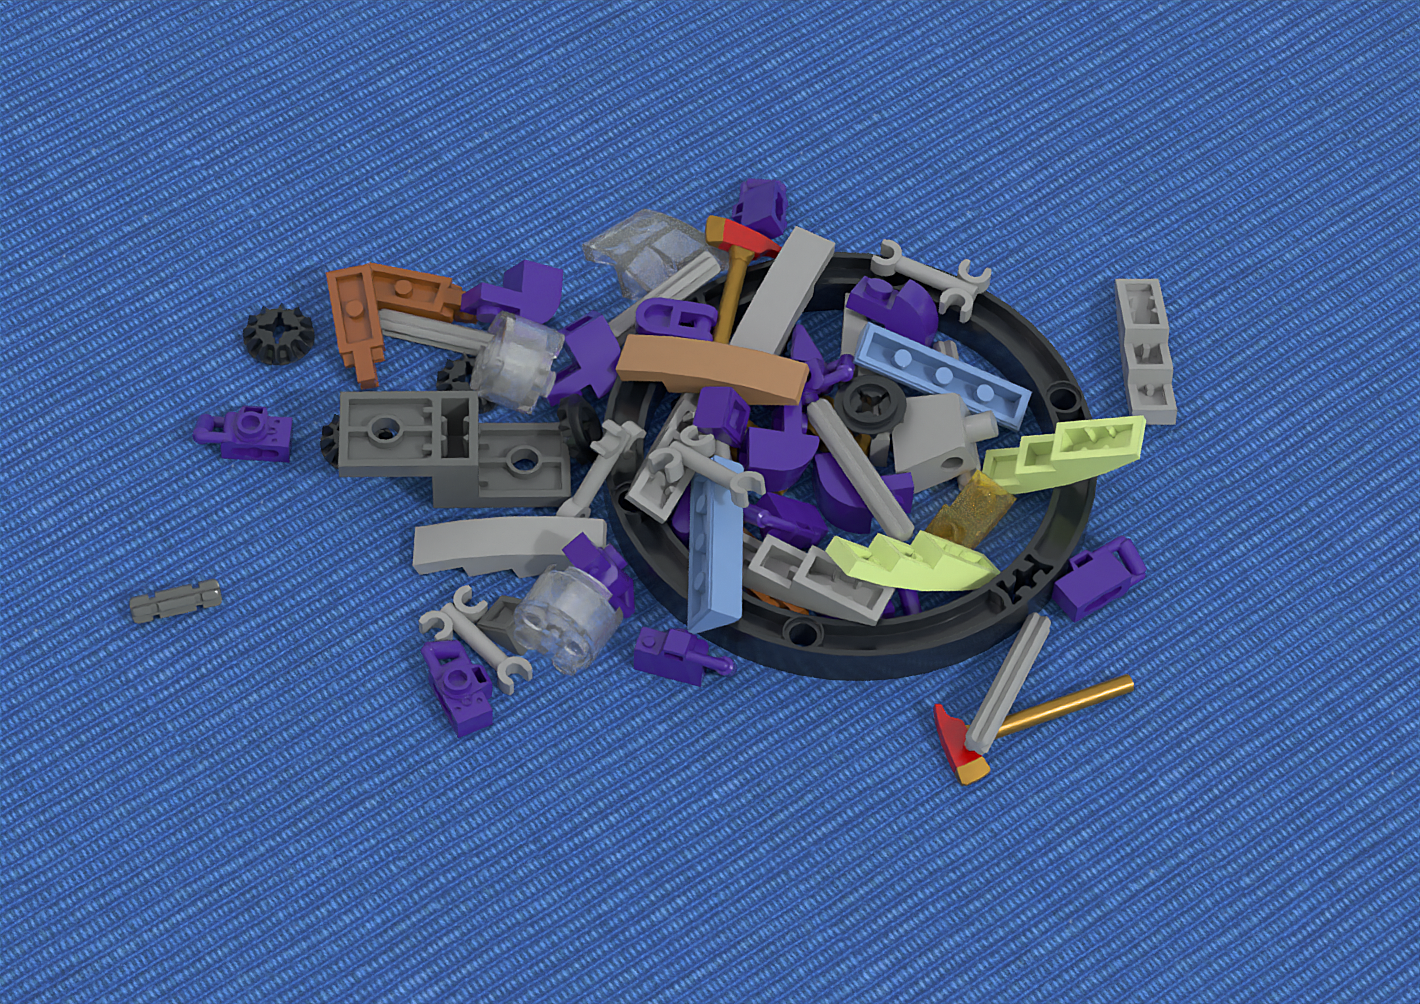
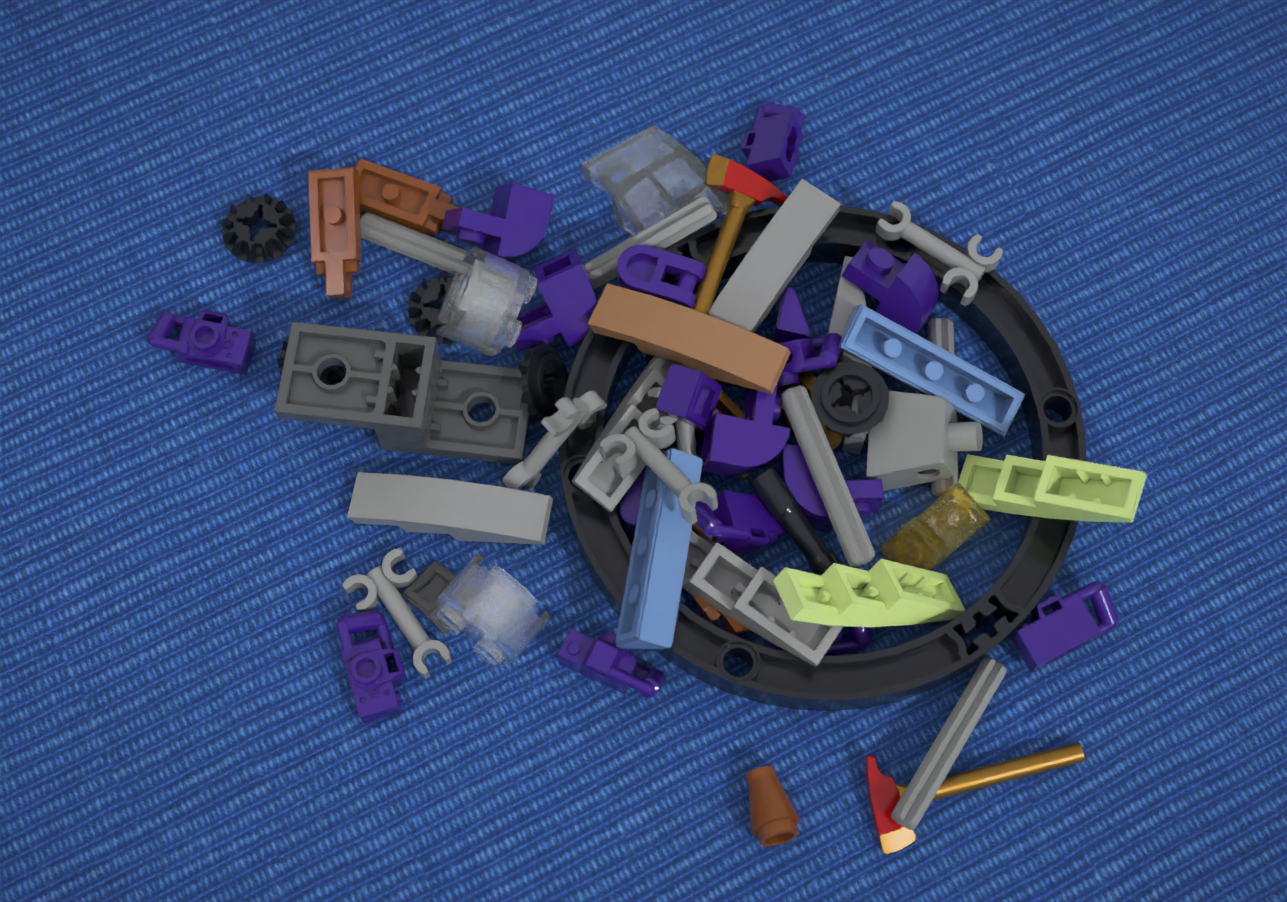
camera: 10 degrees right, 15 degrees up
dark grey axle [129,579,222,624] -> none
dark purple piece [561,532,635,619] -> none
light grey slope [1114,279,1177,425] -> none
none -> dark orange cone [745,766,801,847]
none -> black piece [749,466,843,575]

